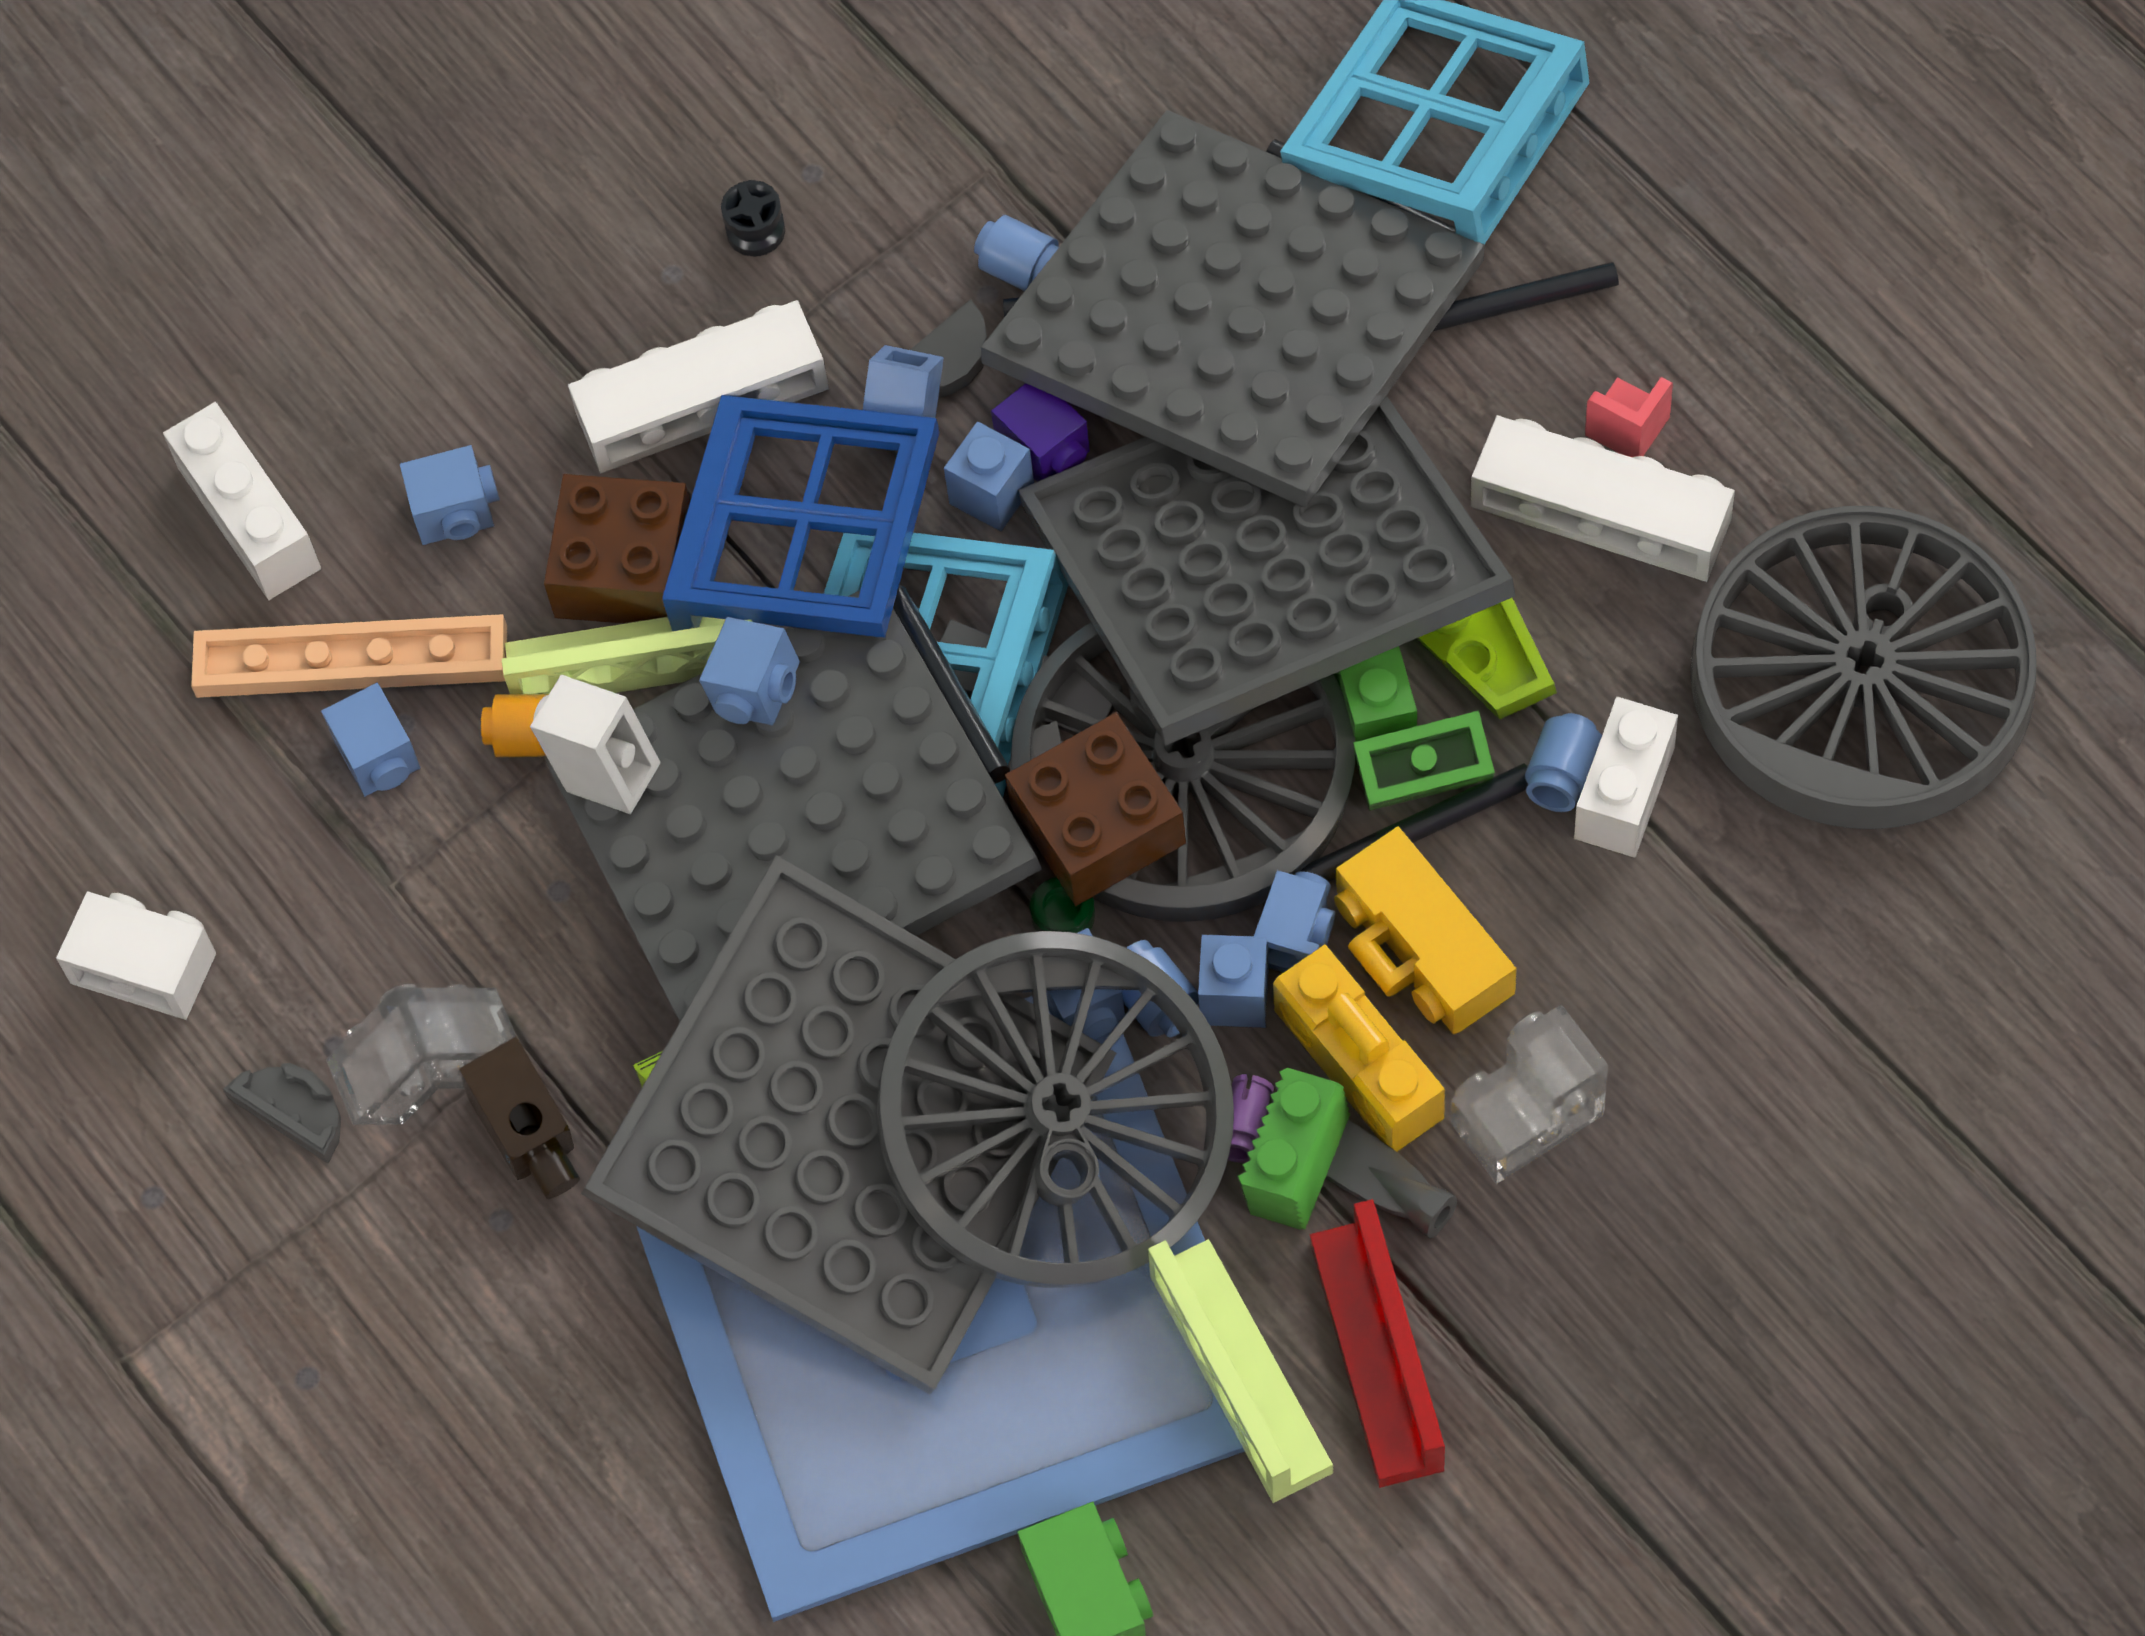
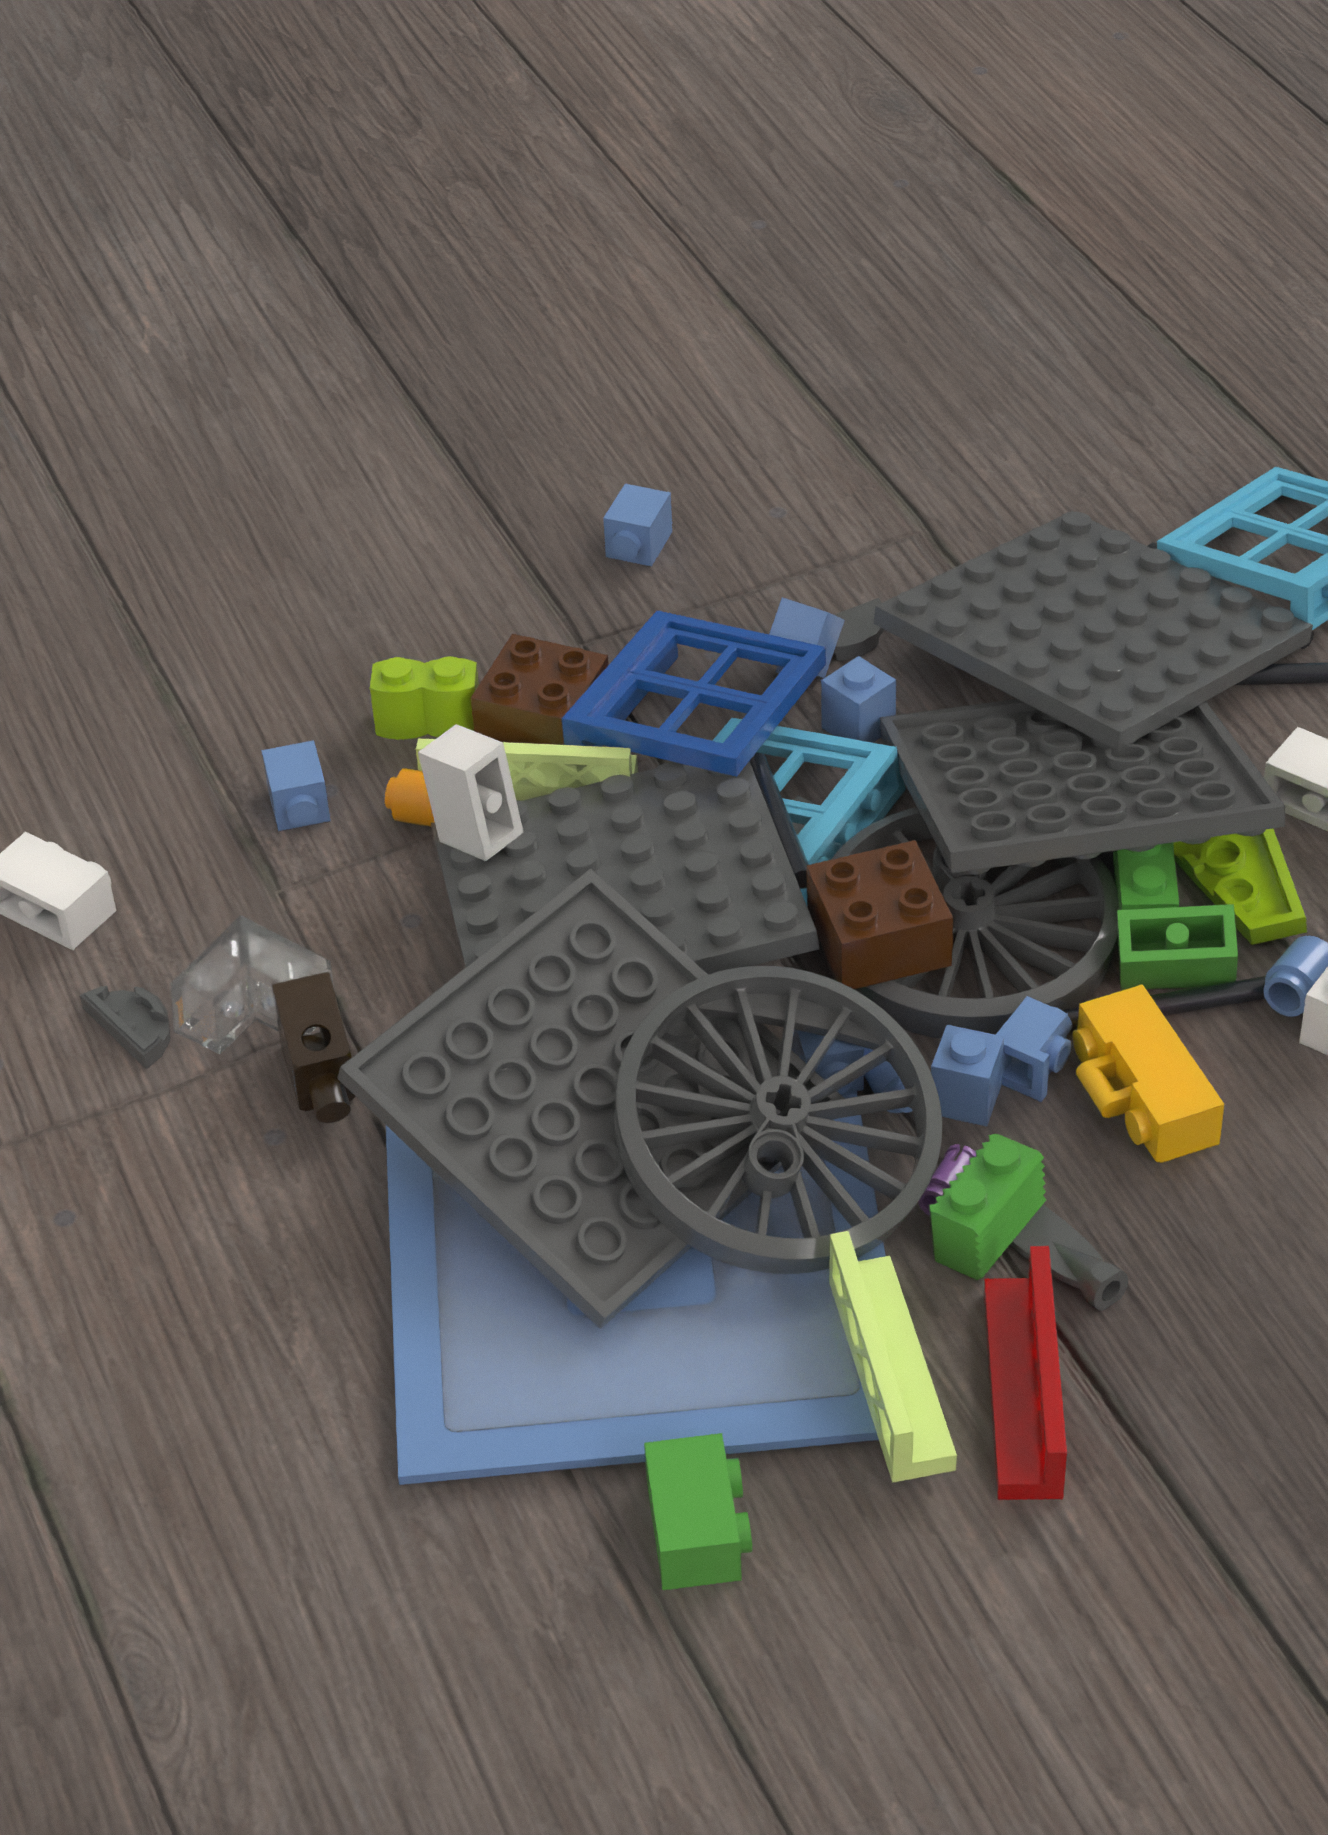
camera: 10 degrees right, 20 degrees down
white brick [163,401,321,600] -> none
light nougat plate [191,614,507,698] -> none
medium blue brick [400,445,500,545] -> none
white brick [568,300,829,474] -> none
medium blue brick [699,617,800,725] -> none
black wheel [721,180,786,257] -> none
medium blue brick [974,215,1059,291] -> none
dark purple brick [991,383,1090,482] -> none
yellow piece [1273,944,1445,1152] -> none
clear brick [1451,1004,1608,1184] -> none
none -> lime brick [370,656,479,740]
none -> medium blue brick [603,484,672,567]

